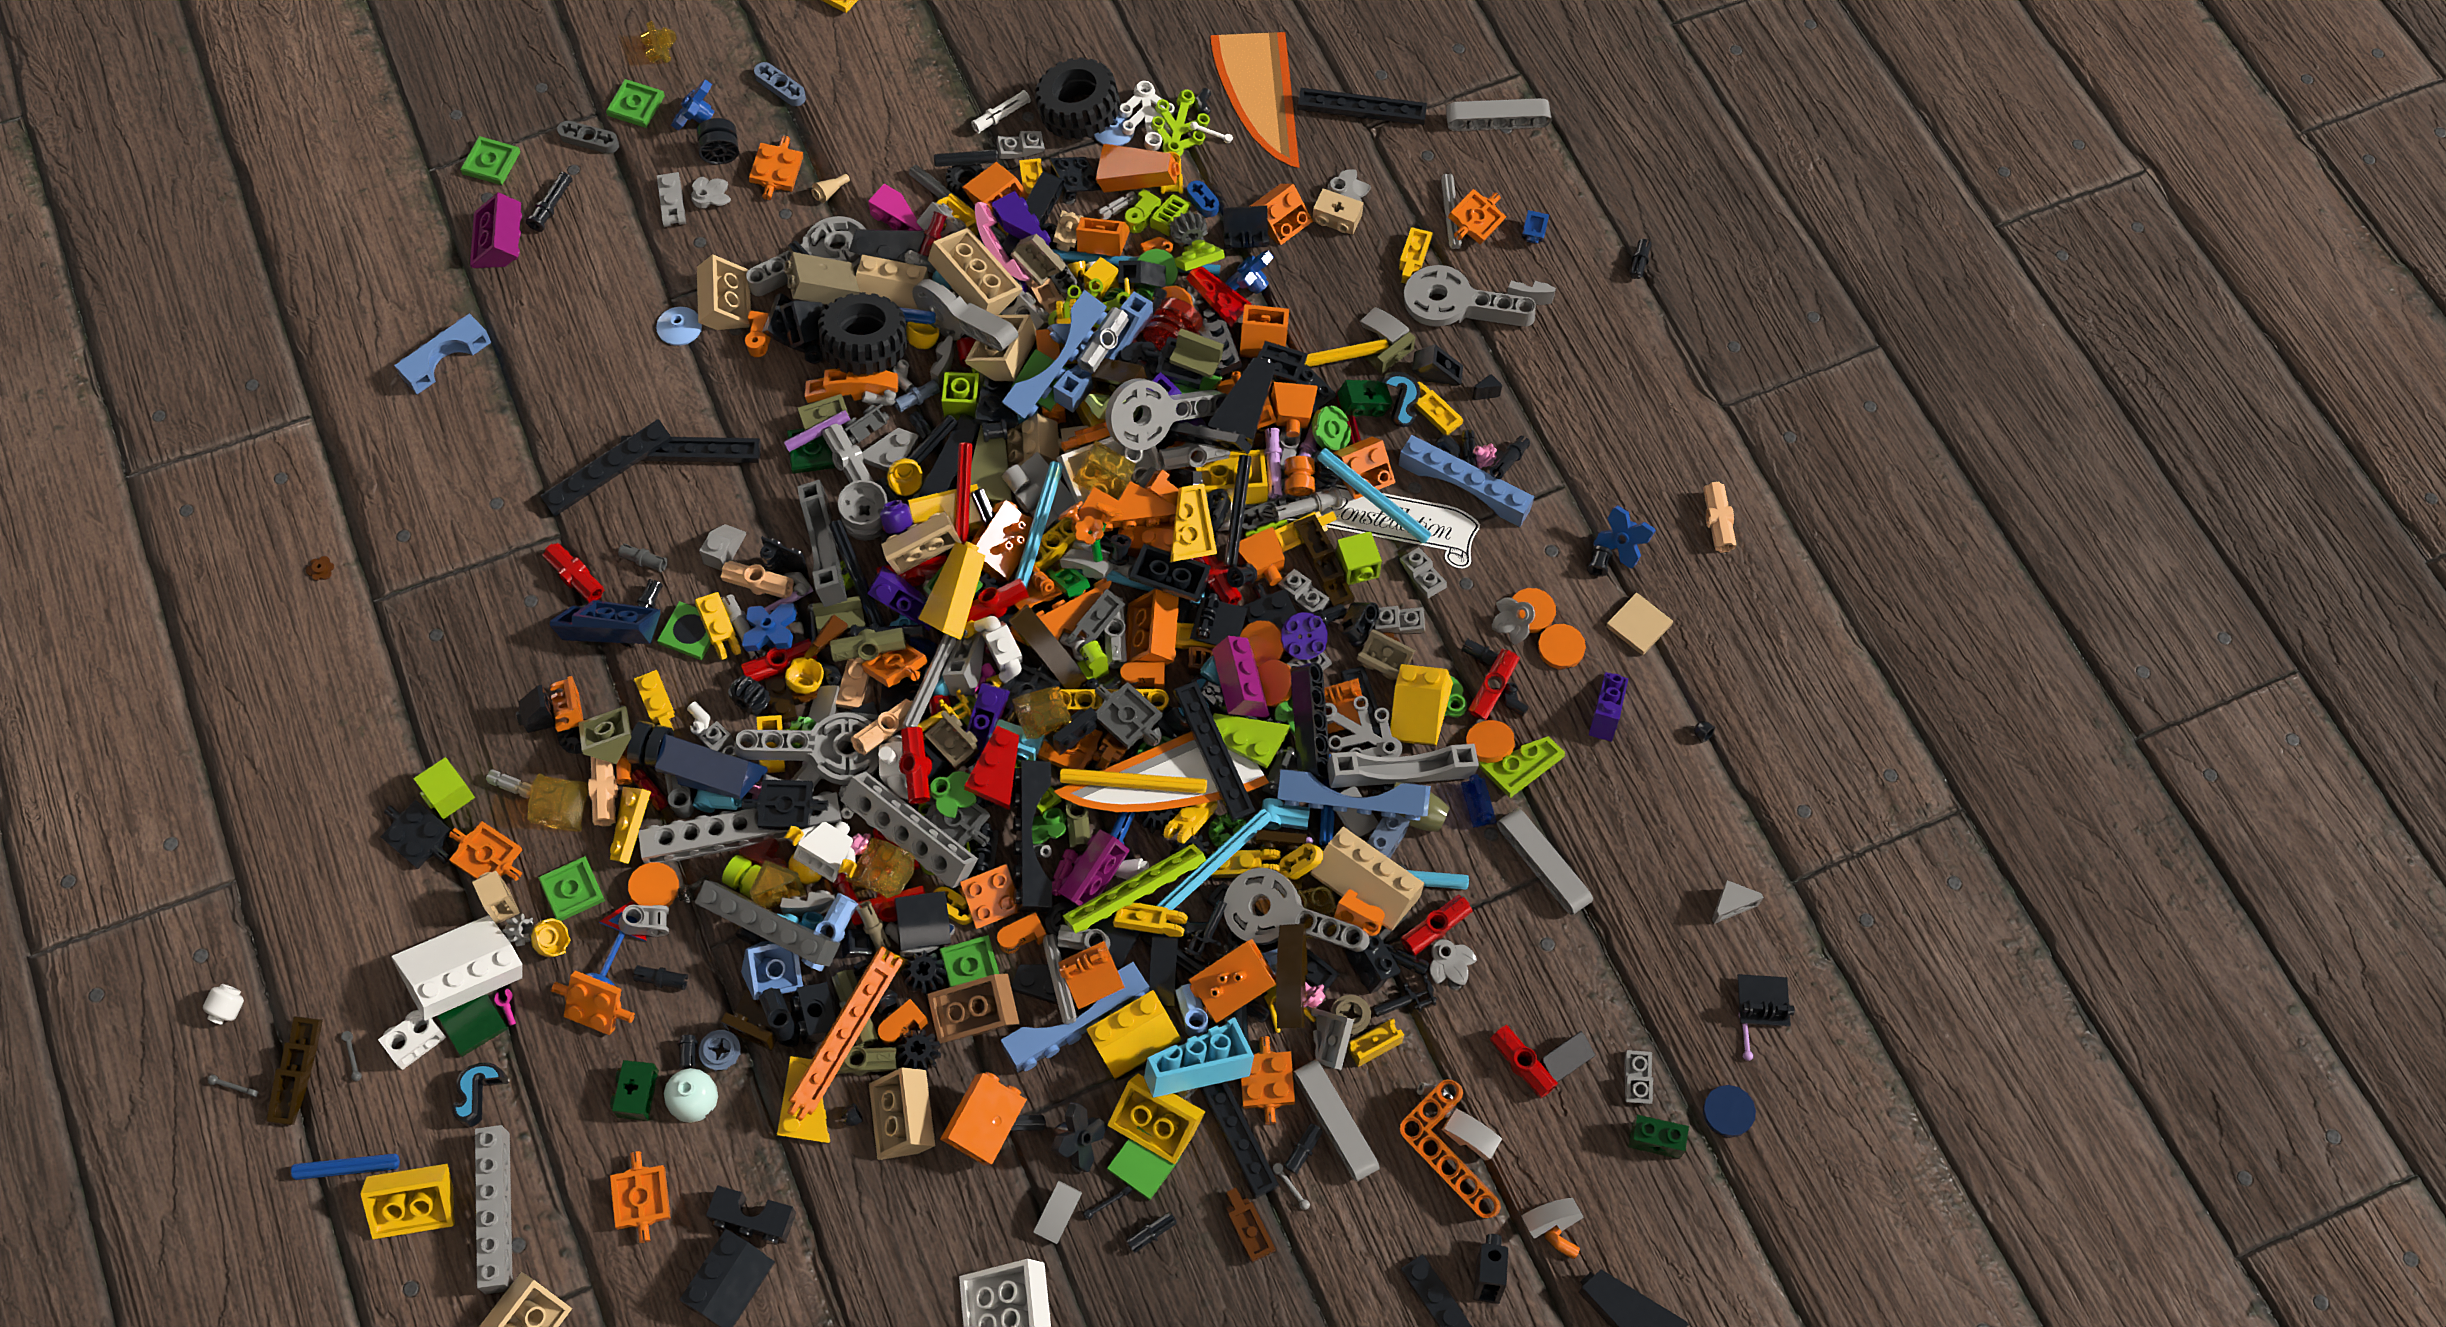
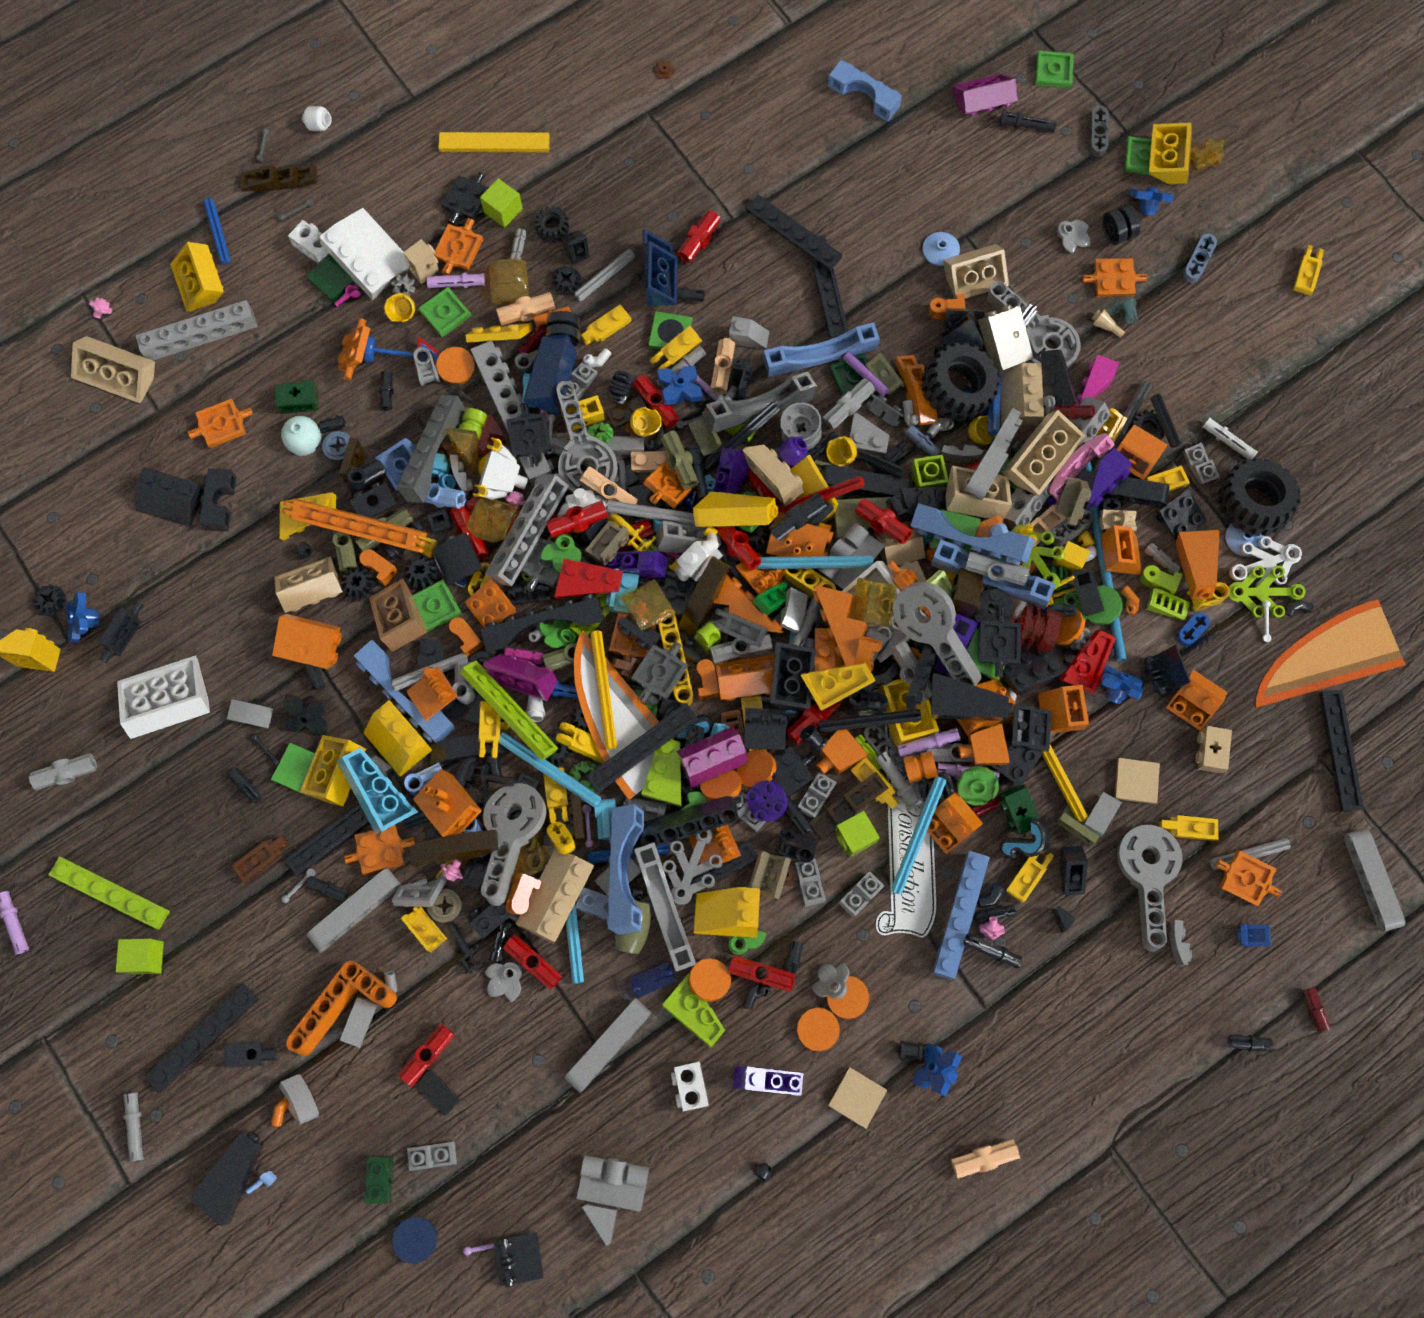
camera: 80 degrees right, 10 degrees up
black animal [452,1063,509,1127] -> none
orange hinge [550,676,584,732] -> none
olive slope [578,706,631,764] -> none
dark grey pin [618,543,667,572] -> none
light grey plate [657,172,686,227] -> none
reddish brown slope [805,615,848,660] -> none
dark tan pin [856,901,891,951] -> none
orange plant [1058,501,1123,562] -> none
black bush [1108,534,1132,566] -> none
olive panel [1169,329,1224,378] -> none
dark grey gear [1170,210,1208,246] -> none
lime plate [1175,240,1225,271] -> none
light grey plate [1328,169,1371,202] -> none
none -> light blue hand [246,1171,277,1194]
none -> lavender pin [427,273,485,288]
none -> yellow tile [439,132,550,152]
none -> black tyre [535,205,569,243]
none -> light grey axle [575,249,635,301]
none -> light grey panel [577,1155,649,1211]
none -> white brick [671,1062,709,1111]
none -> medium blue arch [763,322,880,378]
none -> black piece [768,492,827,542]
none -> red piece [855,498,913,544]
none -> tan tile [1114,758,1160,804]
none -> clear light blue pin [1122,298,1139,324]
none -> yellow slope [1149,123,1191,184]
none -> dark red axle [1303,987,1331,1032]

